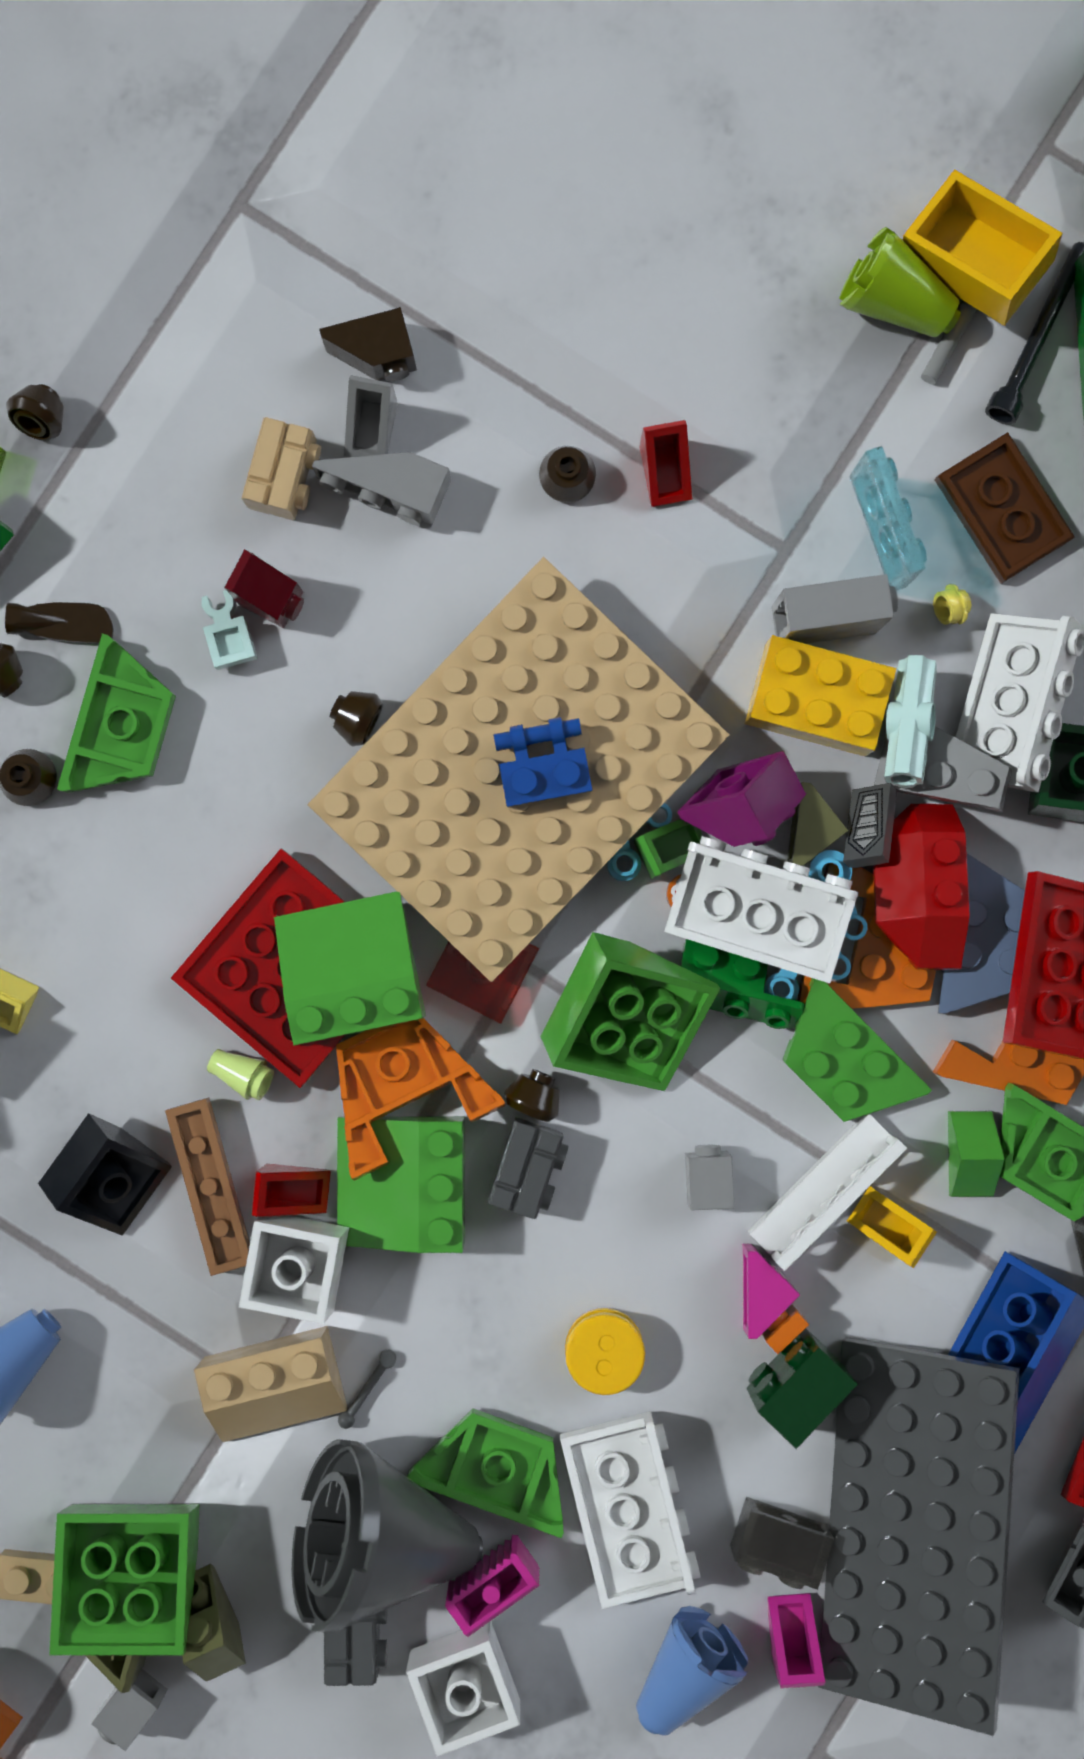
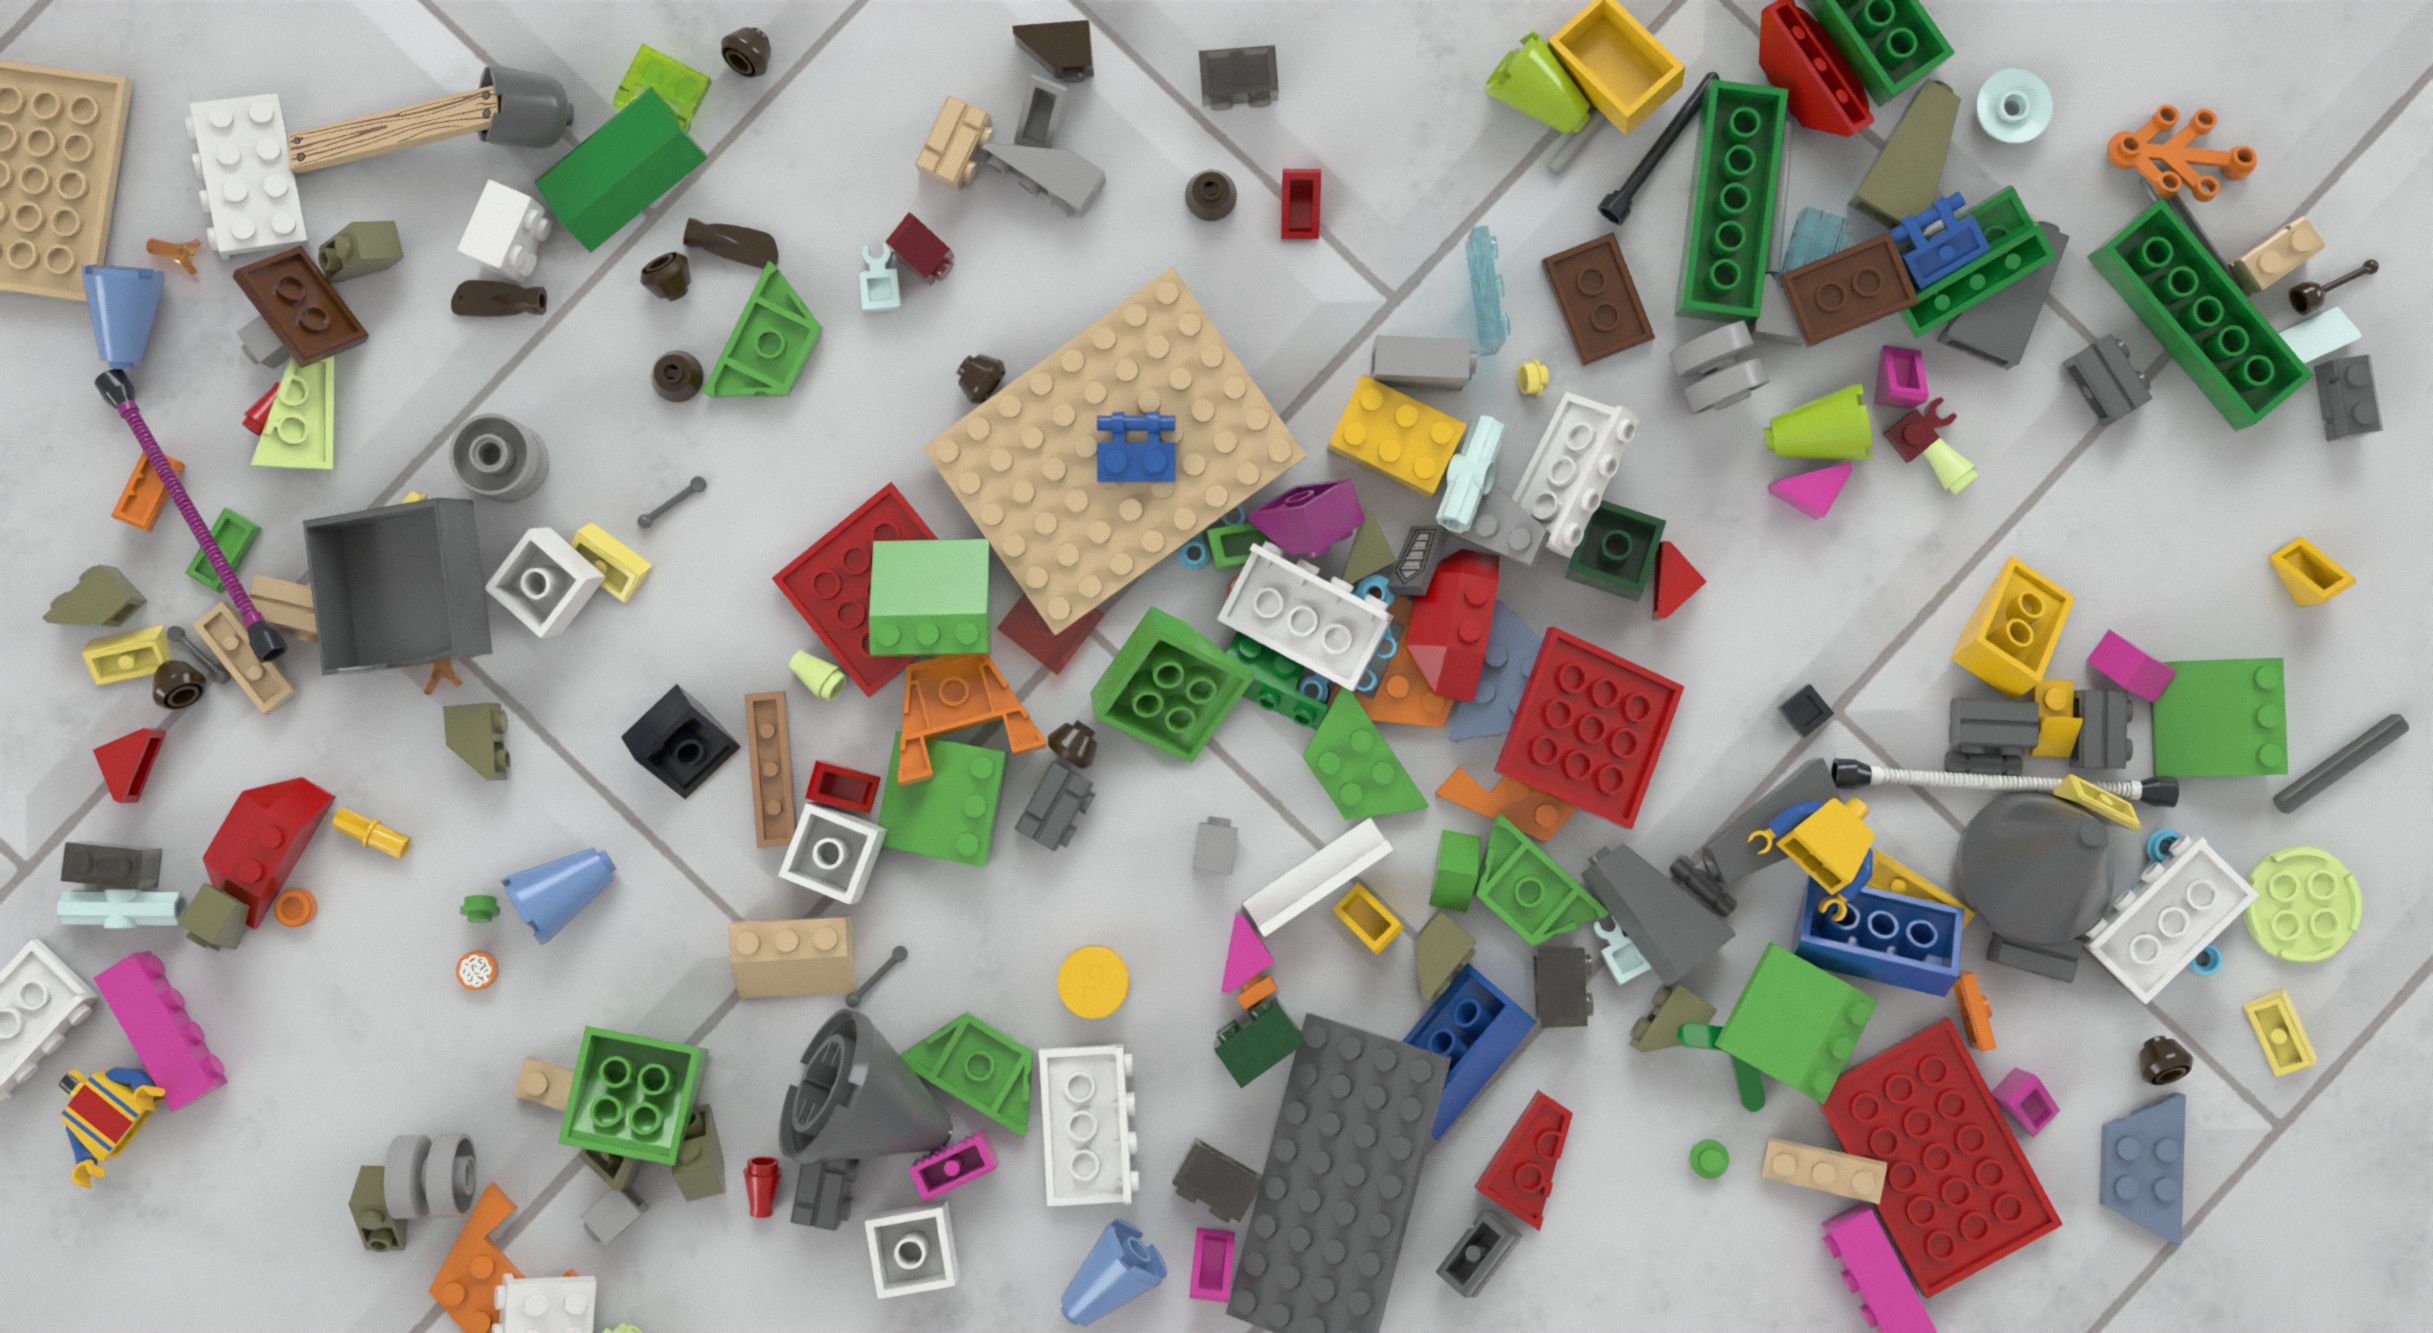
camera: 15 degrees right, 0 degrees up
none -> dark grey hinge [637,476,707,529]
none -> red cone [743,1156,782,1218]
none -> clear smoke brick [1199,45,1279,111]
none -> olive slope [1413,909,1477,1001]

